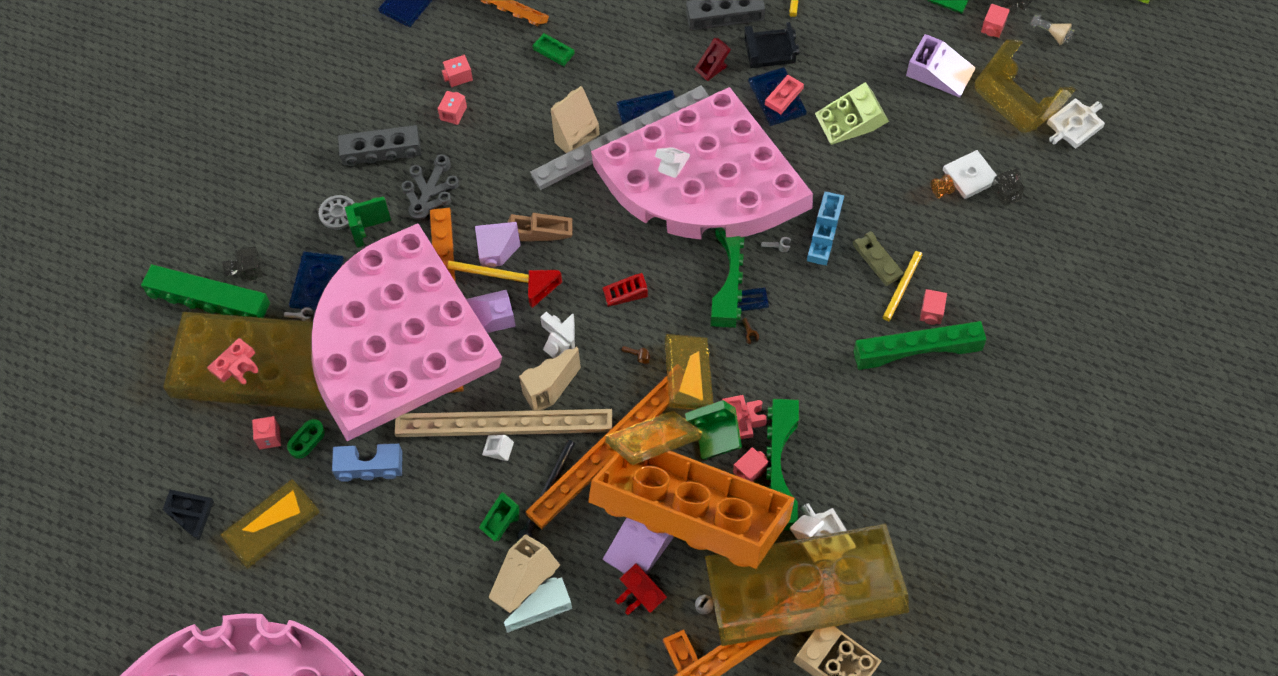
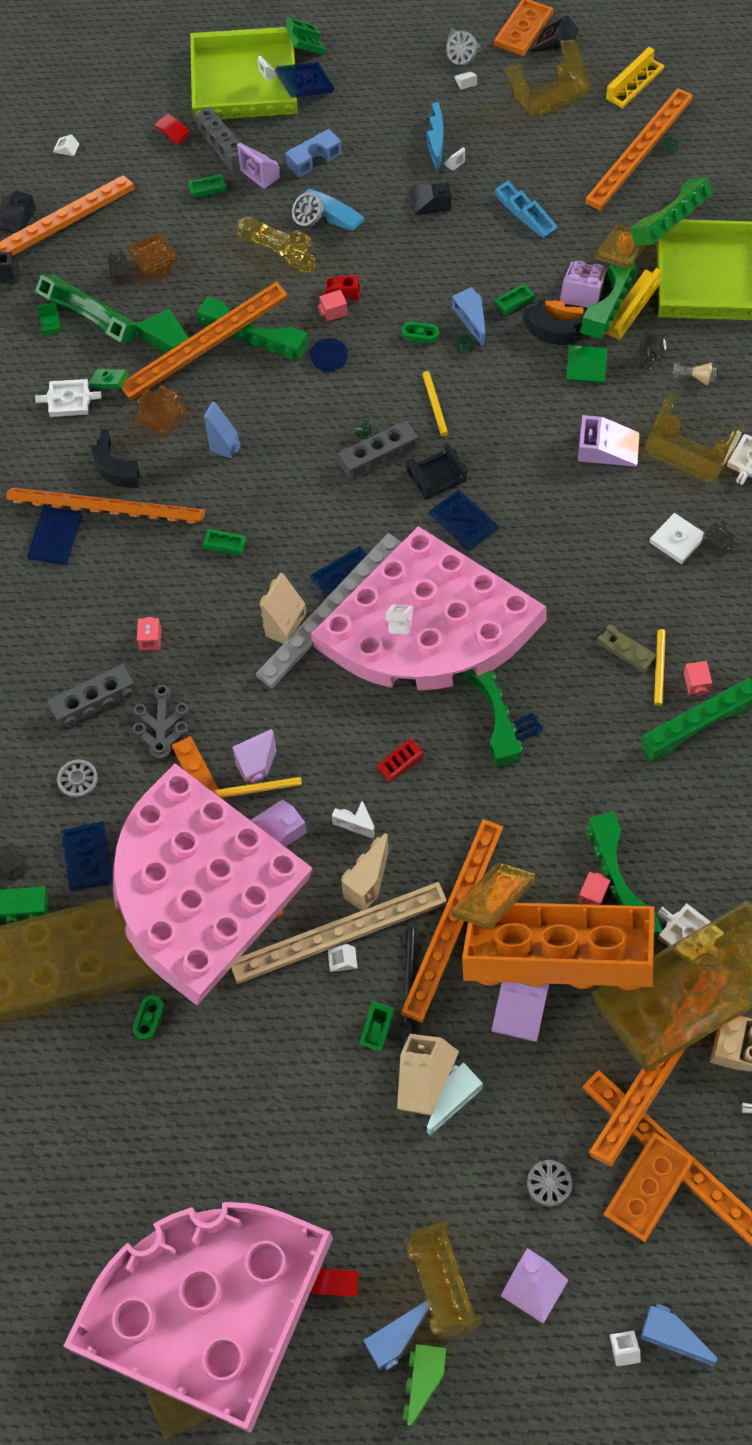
camera: 20 degrees left, 0 degrees up
black wing [162,489,214,541] -> none
coral plate [207,338,258,385] -> none
clear yellow tile [220,479,320,569] -> none
coral brick [252,416,281,449] -> none
light grey hand [284,308,313,323] -> none
medium blue arch [332,443,402,482] -> none
green bracket [344,197,391,248] -> none
coral brick [442,55,473,87] -> none
medium nougat slope [507,213,572,241] -> none
red slope [528,270,562,308] -> none
white plate [543,331,571,358] -> none
red hinge [615,563,667,615] -> none
reddish brown hand [622,346,650,364] -> none
clear yellow tile [665,334,713,410] -> none
green bracket [685,400,742,460] -> none
dark red slope [694,38,731,81] -> none
light grey hinge [695,595,713,614] -> none
coral plate [722,395,767,439] -> none
reddish brown hand [742,318,759,344] -> none
light grey hand [761,237,791,252] -> none
coral plate [765,75,804,114] -> none
white slope [790,515,824,541] -> none
dark azure slope [807,192,844,266] -> none
yellowish green slope [815,82,889,145] -> none
clear orange wheel [931,174,955,198] -> none
coral brick [981,4,1010,38] -> none

